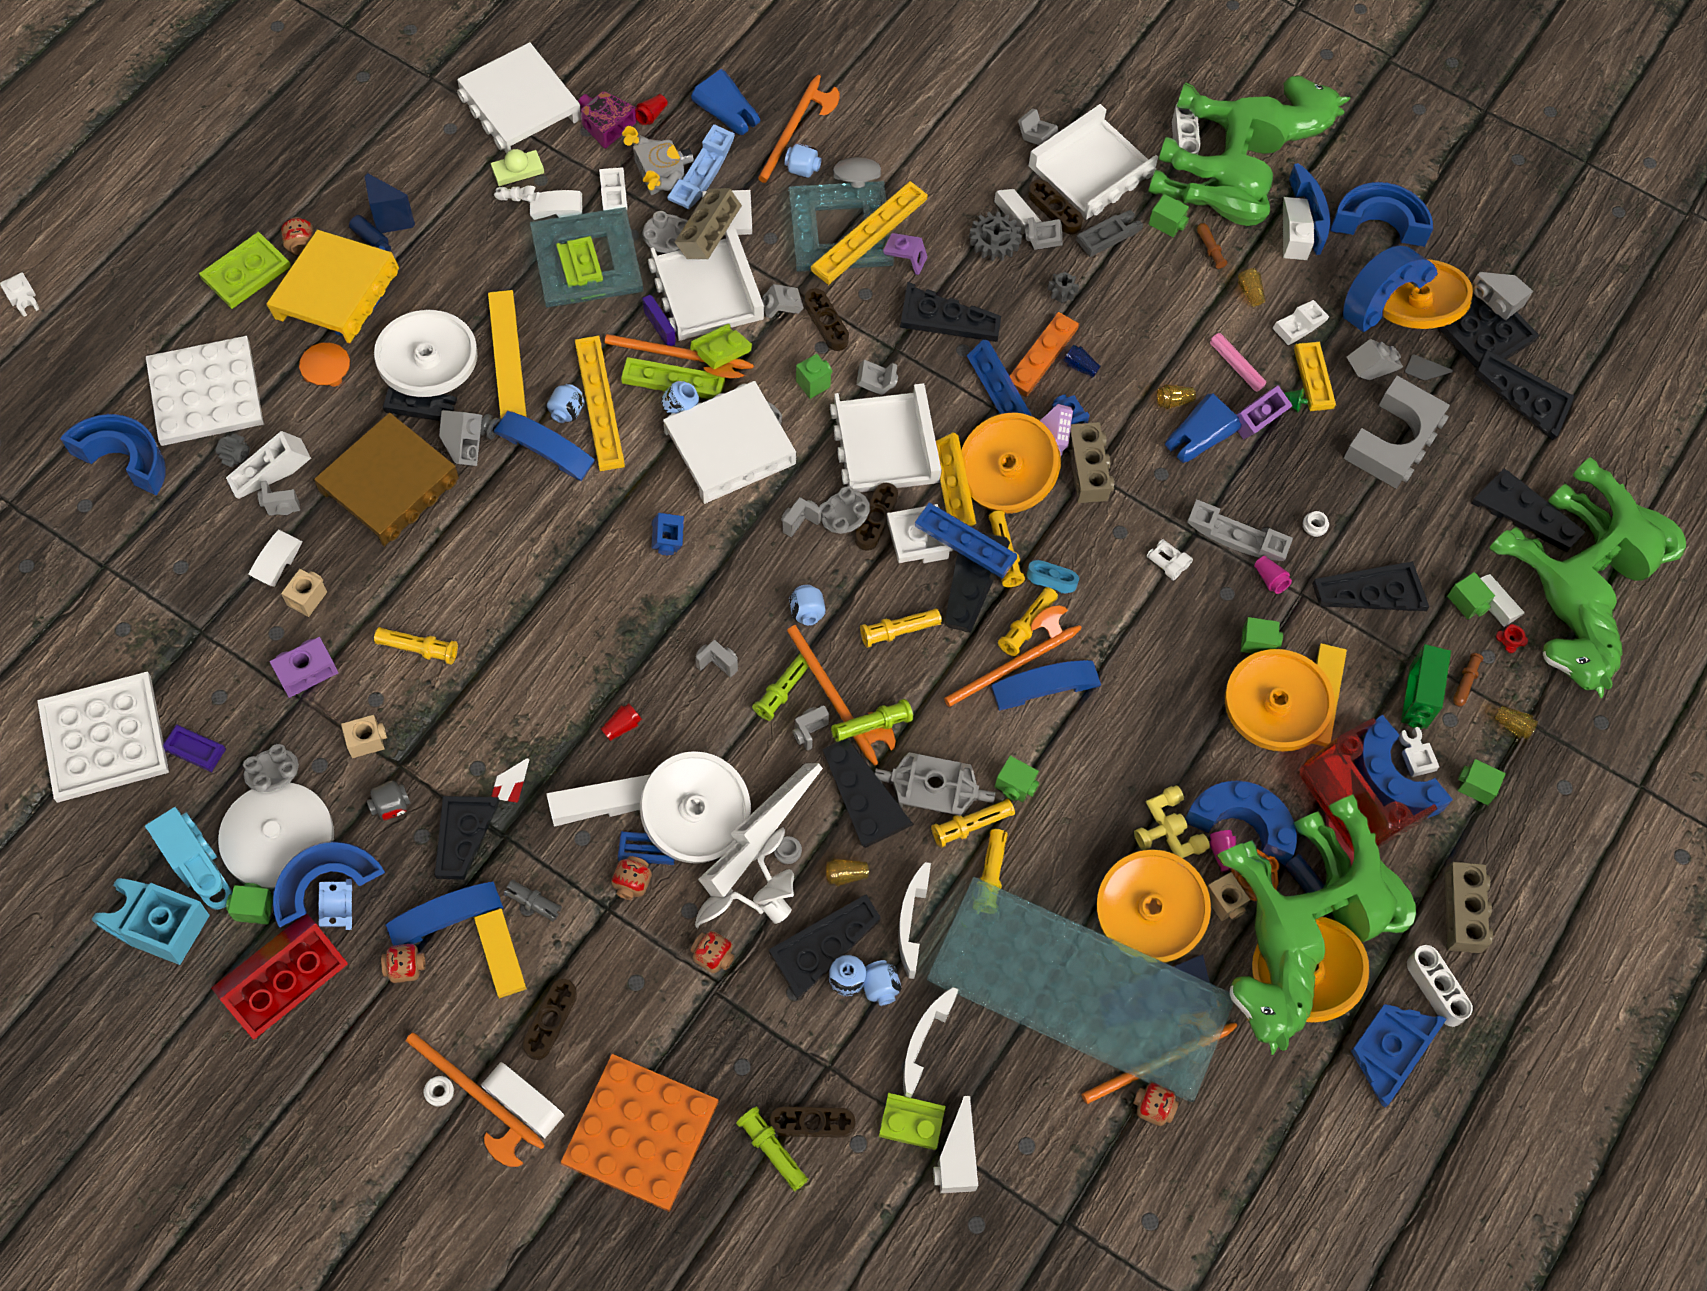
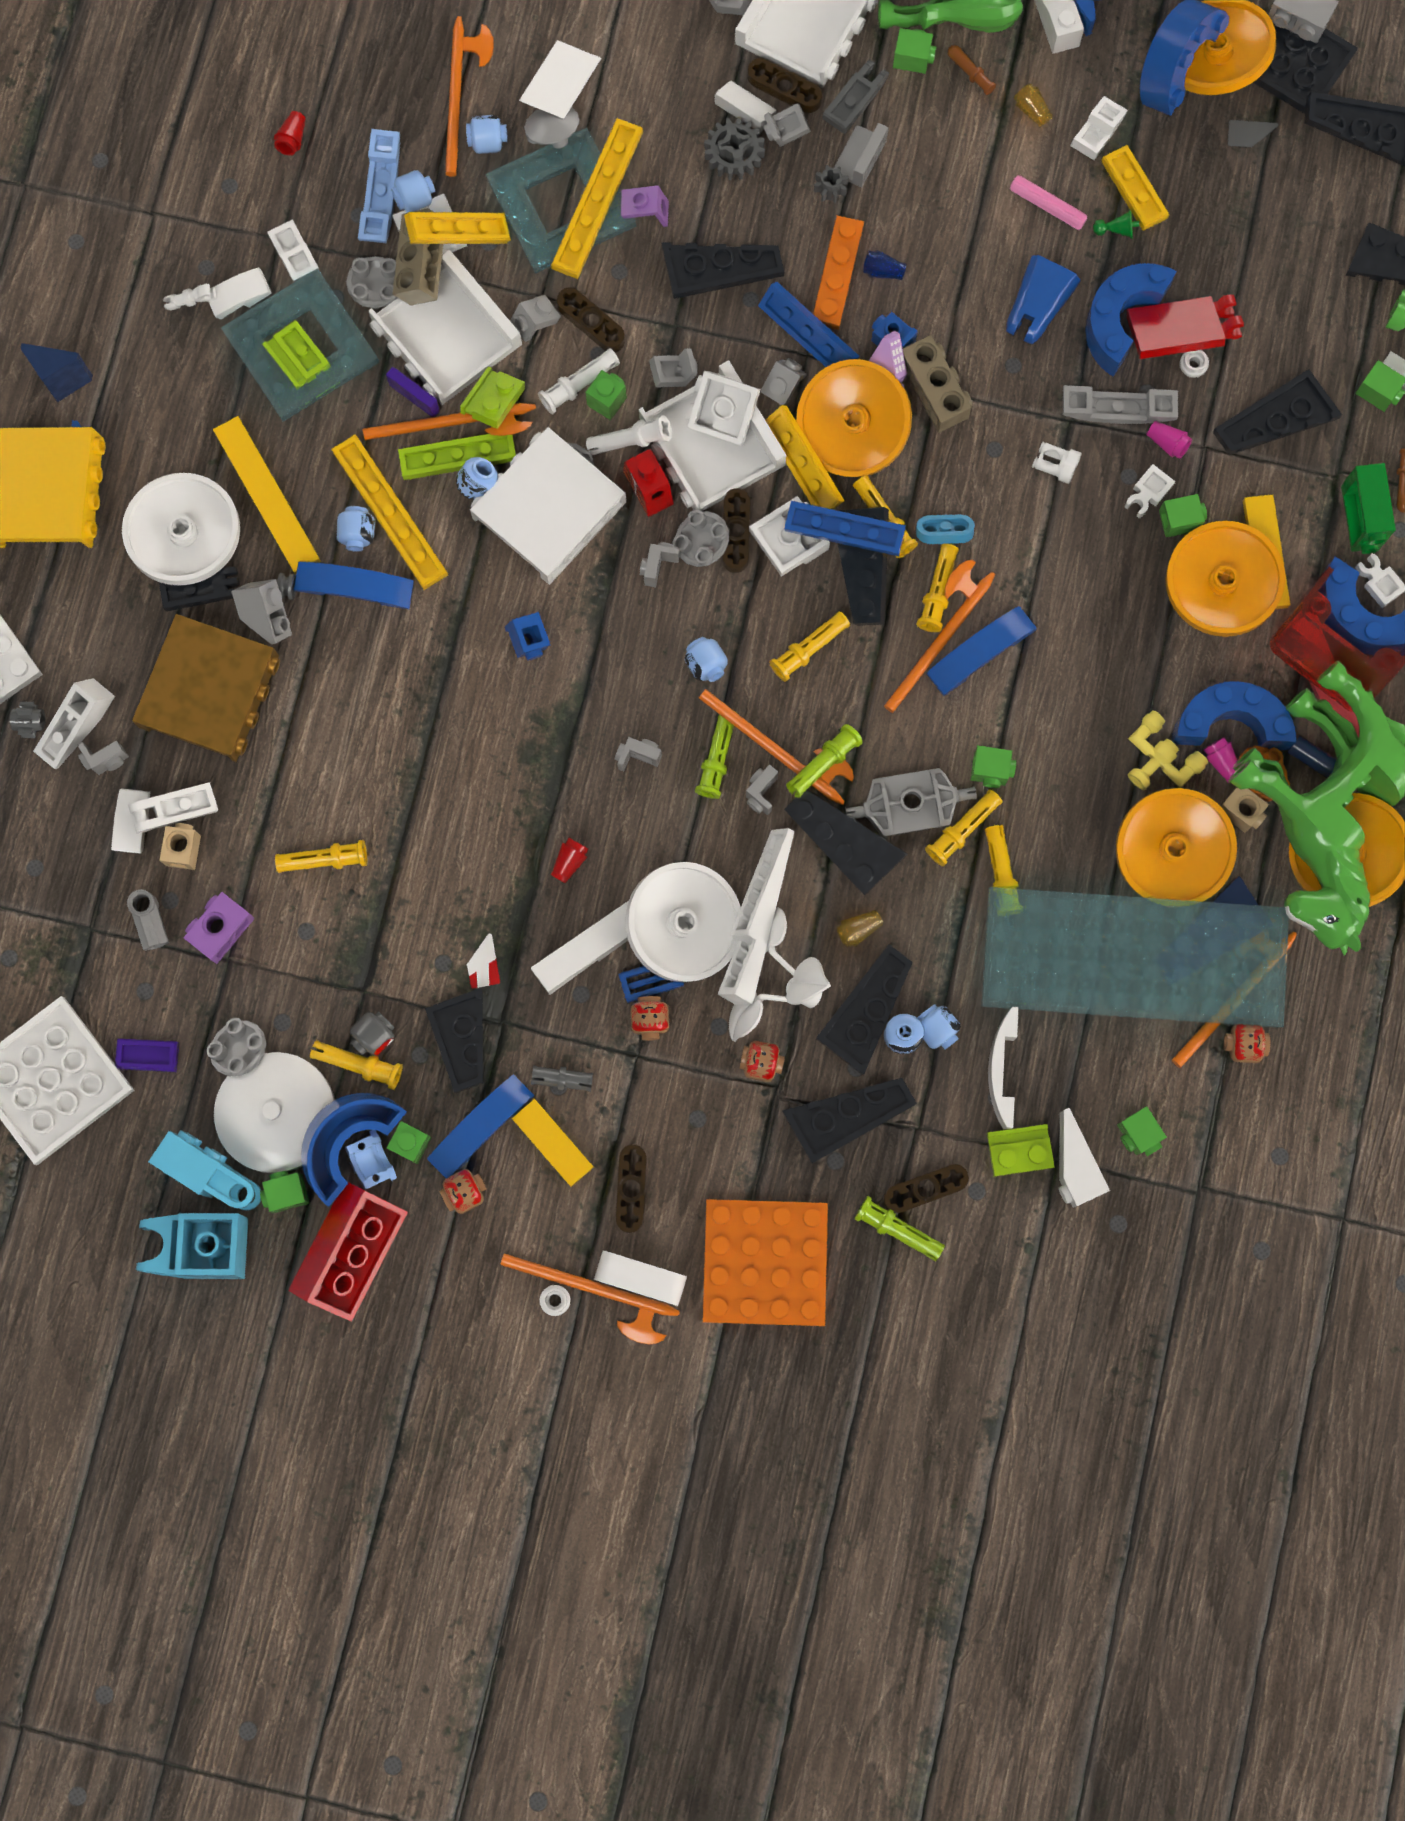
camera: 15 degrees left, 15 degrees up
orange dish [299,343,350,386] -> none
tan brick [341,715,387,758] -> none
dark blue cylinder [349,215,391,252] -> none
white panel [457,42,581,154] -> none
yellowish green tile [491,149,544,186] -> none
magenta torso [578,92,636,149] -> none
light grey torso [622,126,694,195] -> none
blue piece [691,69,761,135] -> none
light grey plate [774,836,802,864] -> none
white slope [898,862,931,979] -> none
clear yellow cone [1156,384,1196,409] -> none
medium lavender brick [1236,386,1292,440] -> none
light grey arch [1344,376,1450,489] -> none
light grey slope [1347,339,1403,380] -> none
none -> light grey piece [127,889,169,951]
none -> white plate [128,782,218,834]
none -> yellow pin [310,1040,403,1090]
none -> bright green brick [387,1121,432,1165]
none -> light blue head [391,170,435,212]
none -> yellow tile [404,212,511,244]
none -> white sticker [519,40,601,119]
none -> white pin [538,348,620,414]
none -> white pin [586,415,672,455]
none -> red torso [623,449,674,517]
none -> white plate [686,371,761,446]
none -> light grey bracket [760,358,807,405]
none -> black wing [782,1078,917,1164]
none -> light grey panel [834,123,888,188]
none -> blue brick [1085,263,1177,377]
none -> bright green brick [1117,1106,1167,1156]
none -> white plate [1125,464,1175,518]
none -> tile [1126,294,1244,359]

